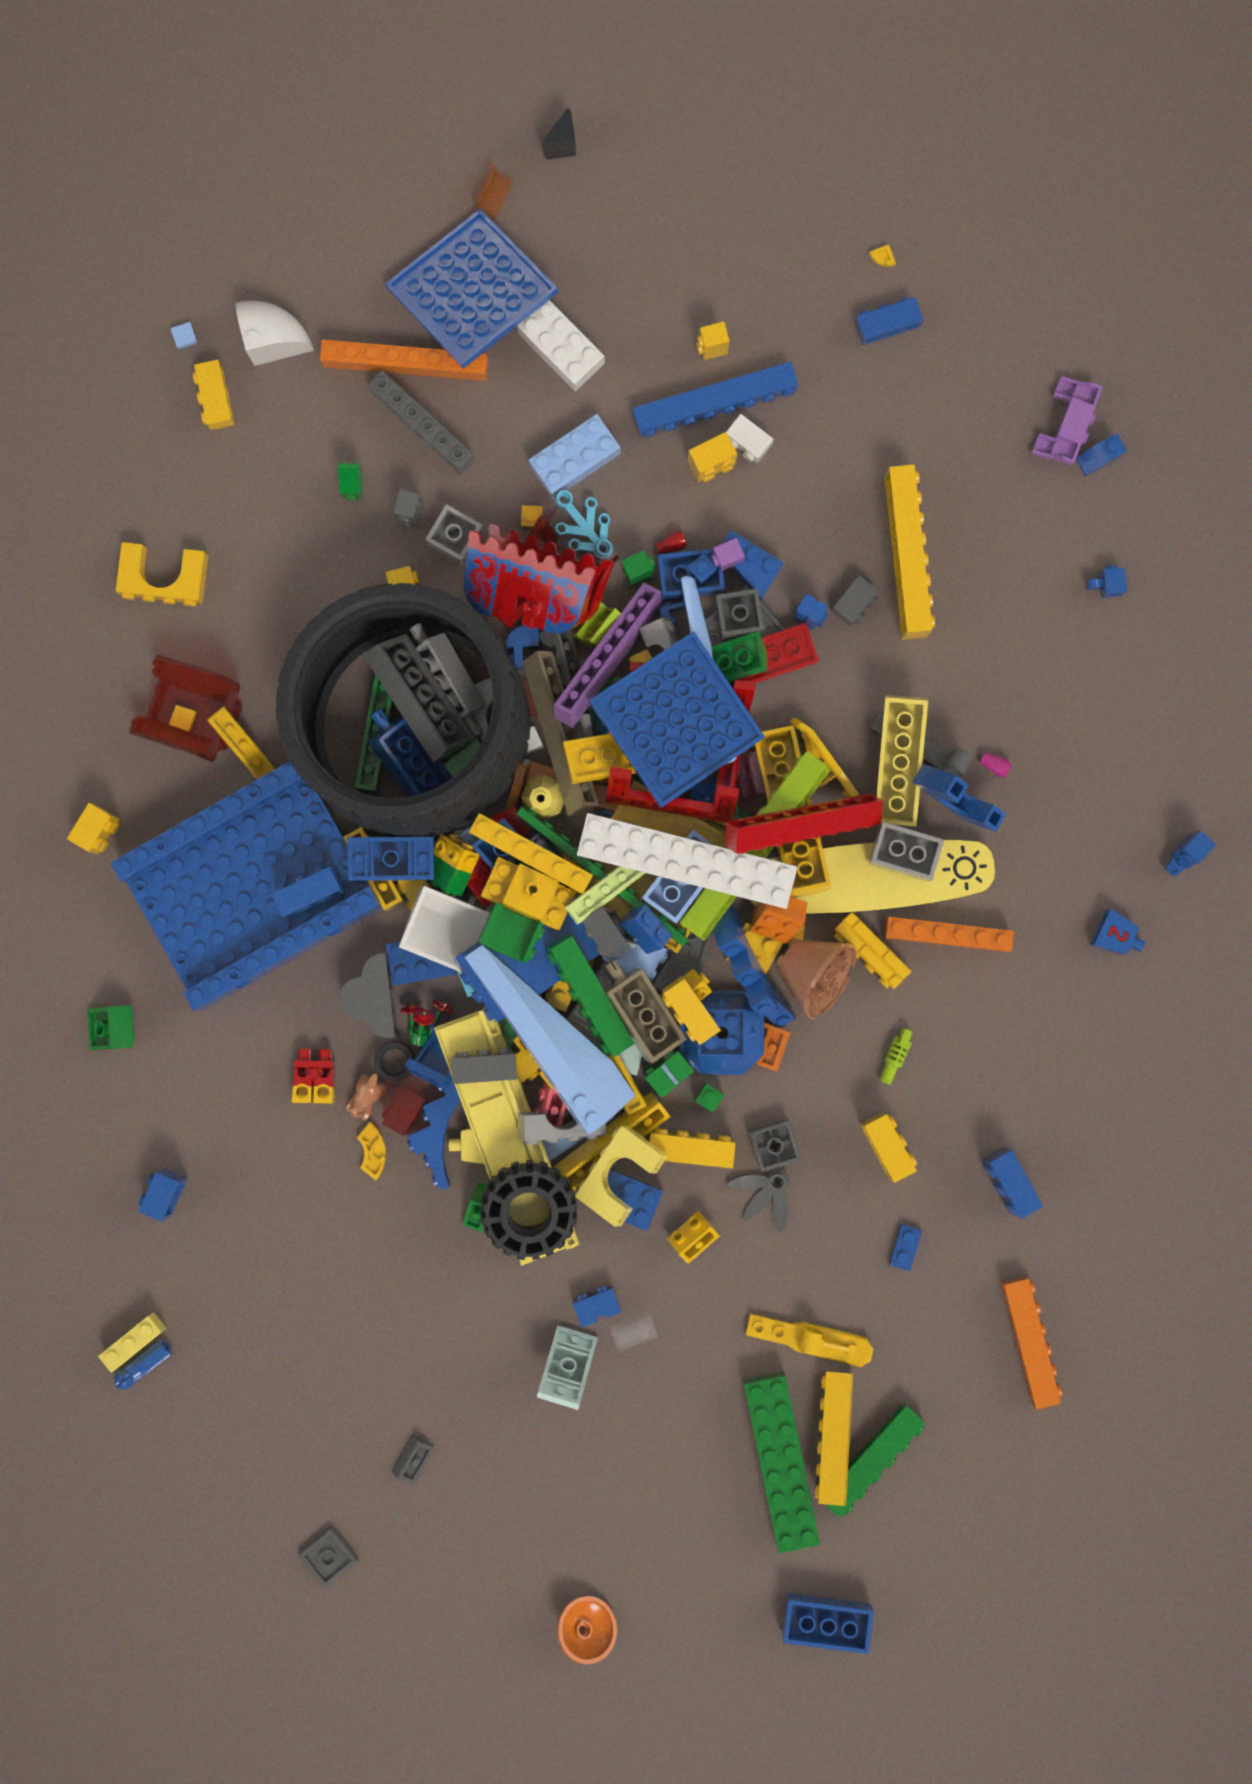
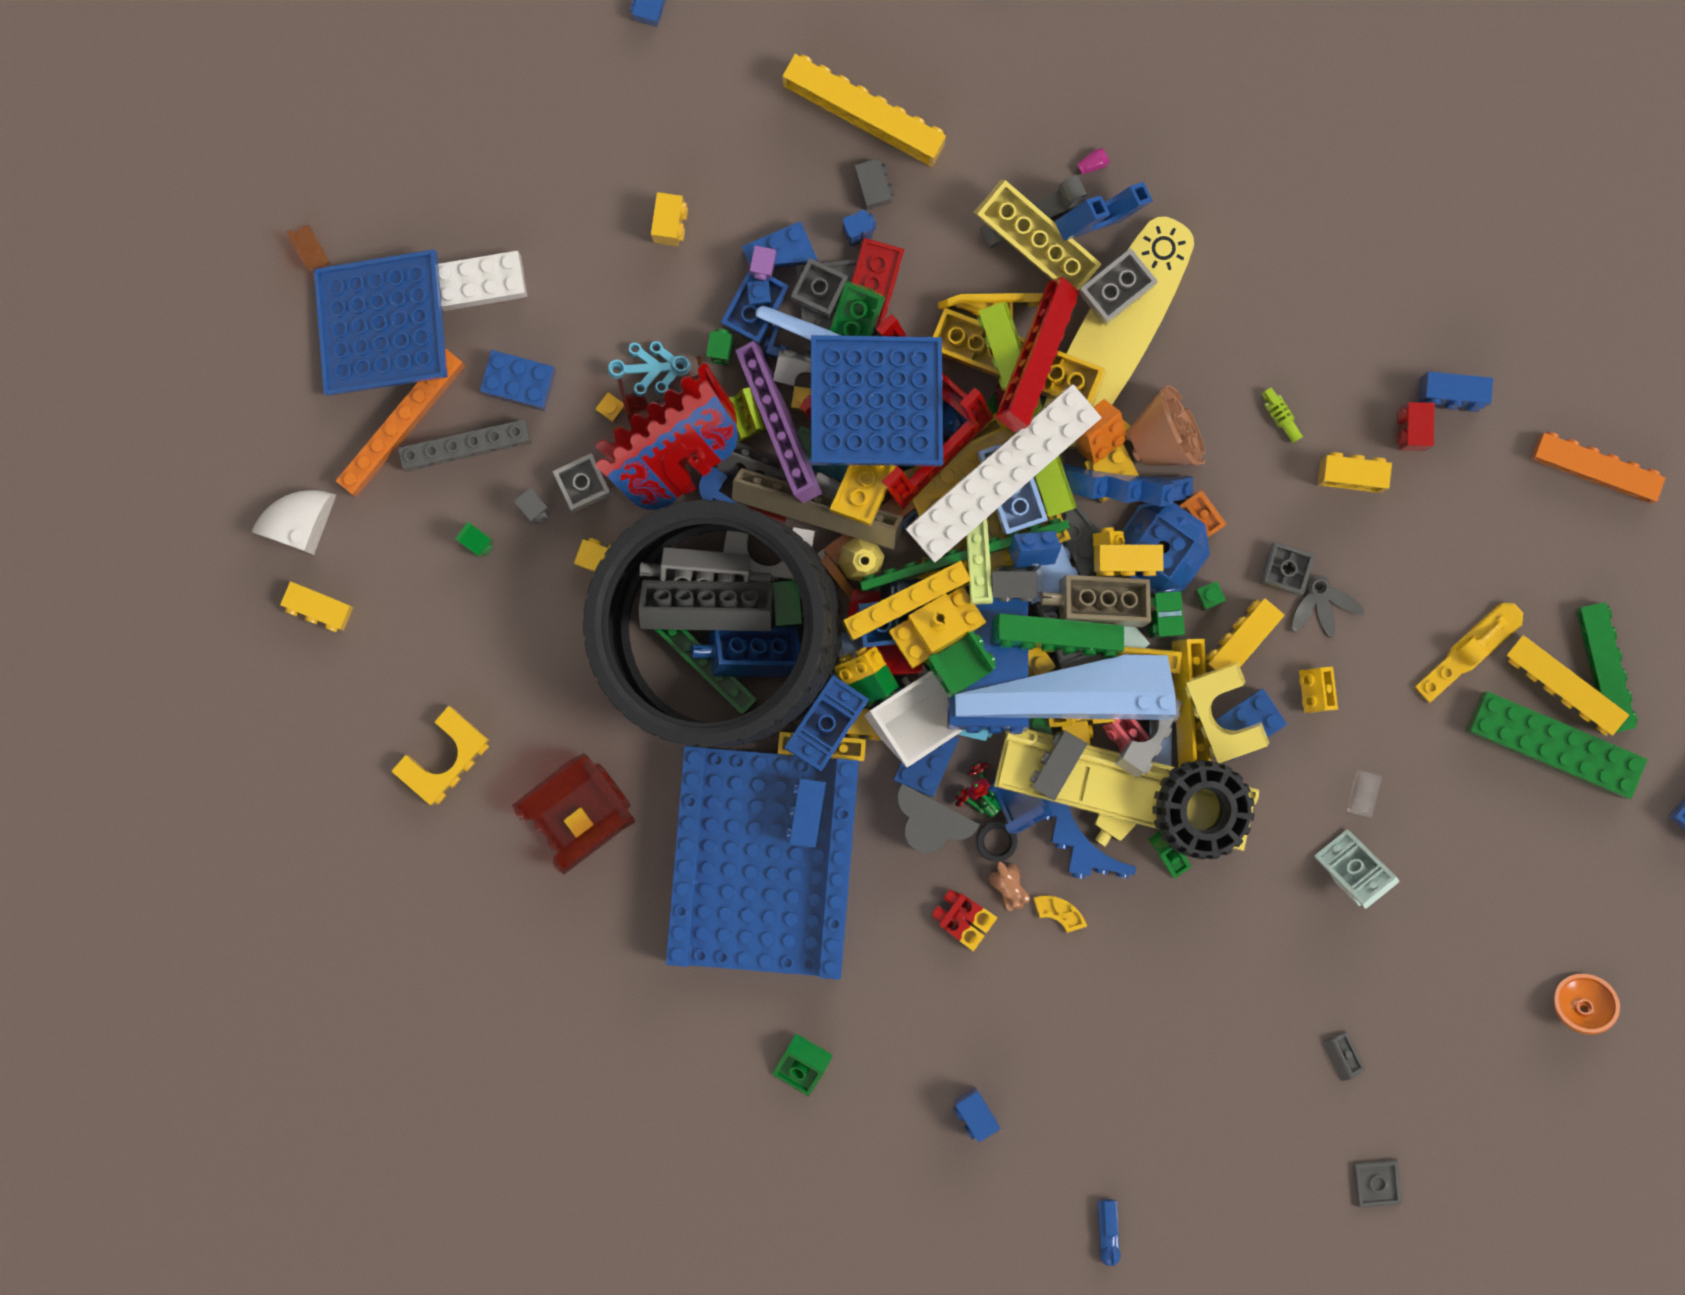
camera: 55 degrees left, 0 degrees up
yellow brick [67,803,121,855] -> none
light yellow brick [98,1312,167,1373] -> none
light blue tile [171,322,198,350] -> none
yellow tile [207,707,276,780] -> none
clear red brick [381,1085,429,1136] -> none
light blue brick [528,414,621,500] -> none
black slope [543,108,576,160] -> none
blue brick [573,1285,621,1328] -> none
blue brick [633,361,799,438] -> none
red cone [656,530,688,555] -> none
yellow brick [696,322,730,360] -> none
white brick [726,414,773,463] -> none
clear pink slope [735,751,765,801] -> none
yellow brick [833,912,911,989] -> none
orange brick [883,917,1014,952] -> none
blue plate [889,1224,922,1271] -> none
blue torso [1090,909,1145,955] -> none
blue hinge [1164,831,1216,877] -> none
none -> blue brick [480,350,556,411]
none -> red brick [1396,402,1435,451]

